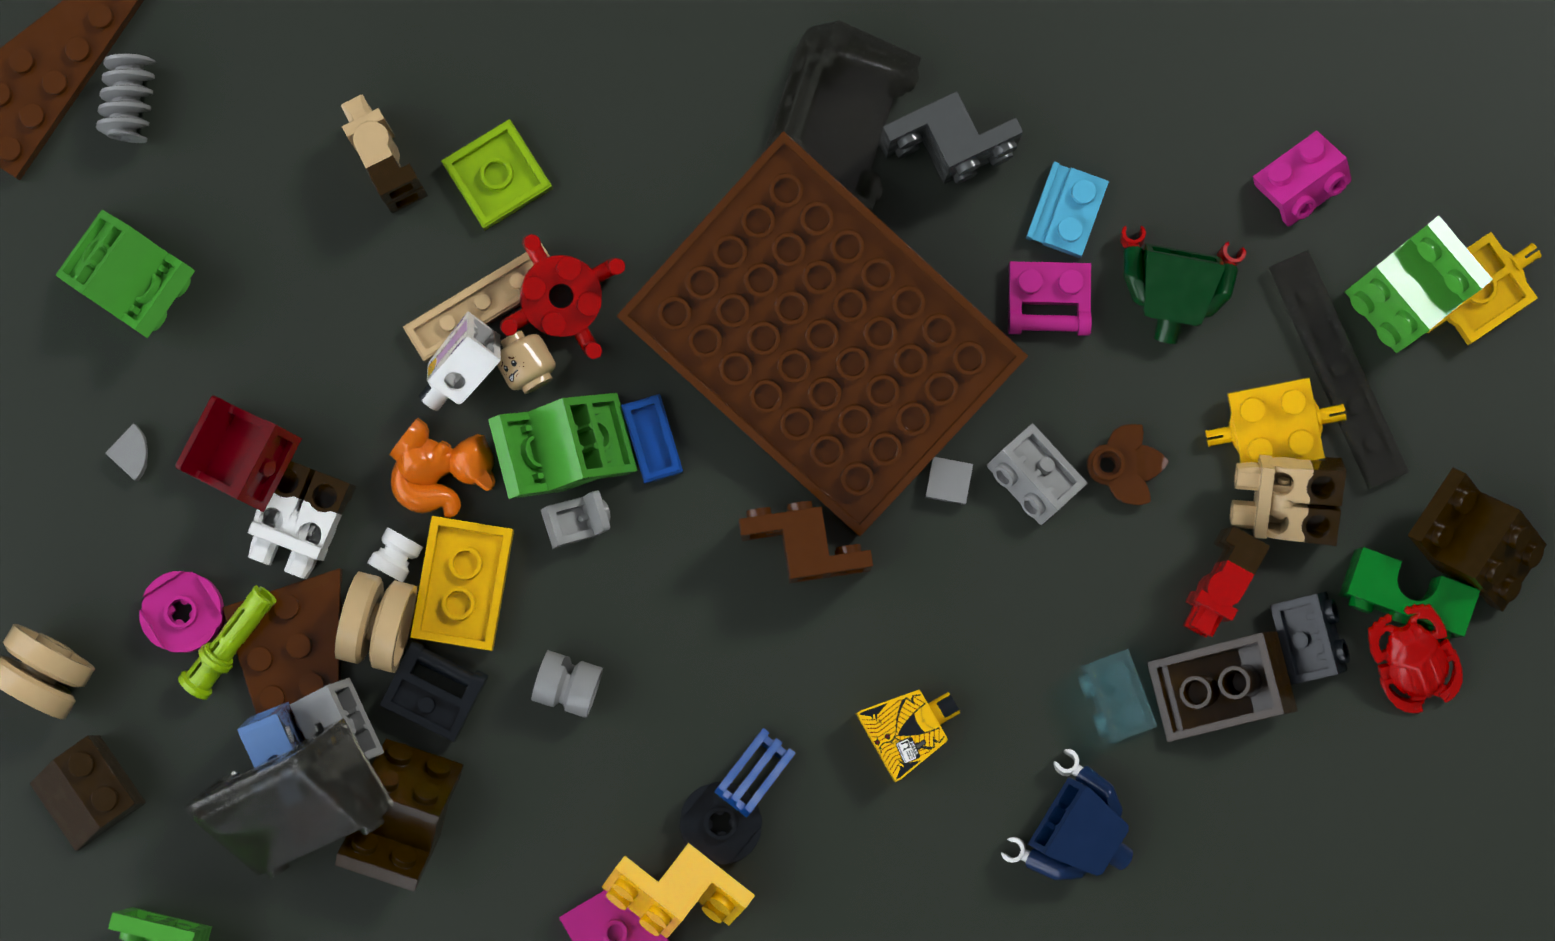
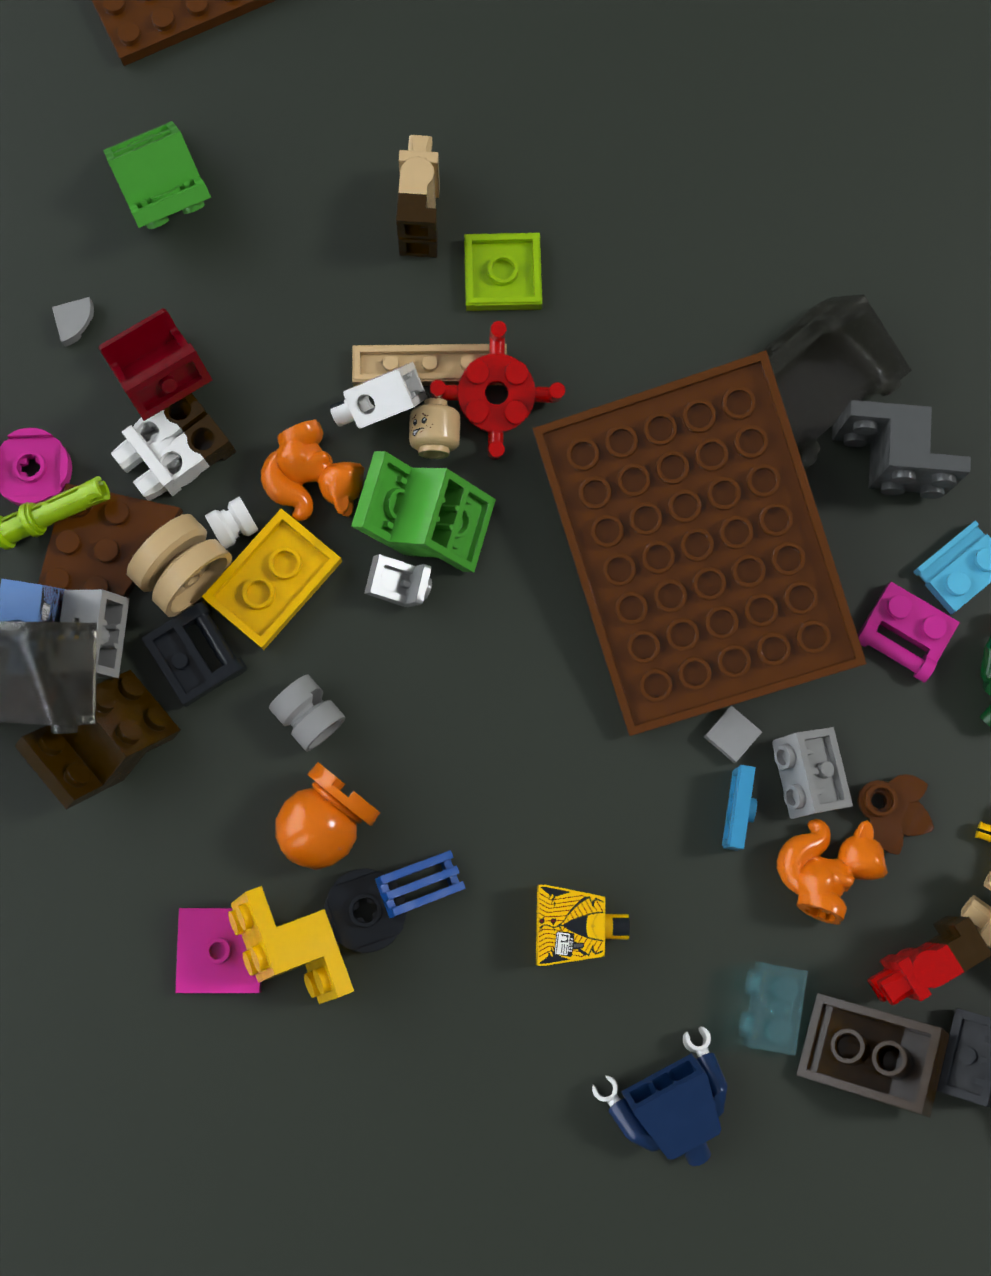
camera: 30 degrees right, 5 degrees down
light grey piece [96,53,157,143] -> none
blue tile [621,394,684,484] -> none
reddish brown bracket [739,501,873,584] -> none
none -> orange tile [276,762,381,870]
none -> dark azure plate [722,765,757,851]
none -> orange animal [777,819,888,925]

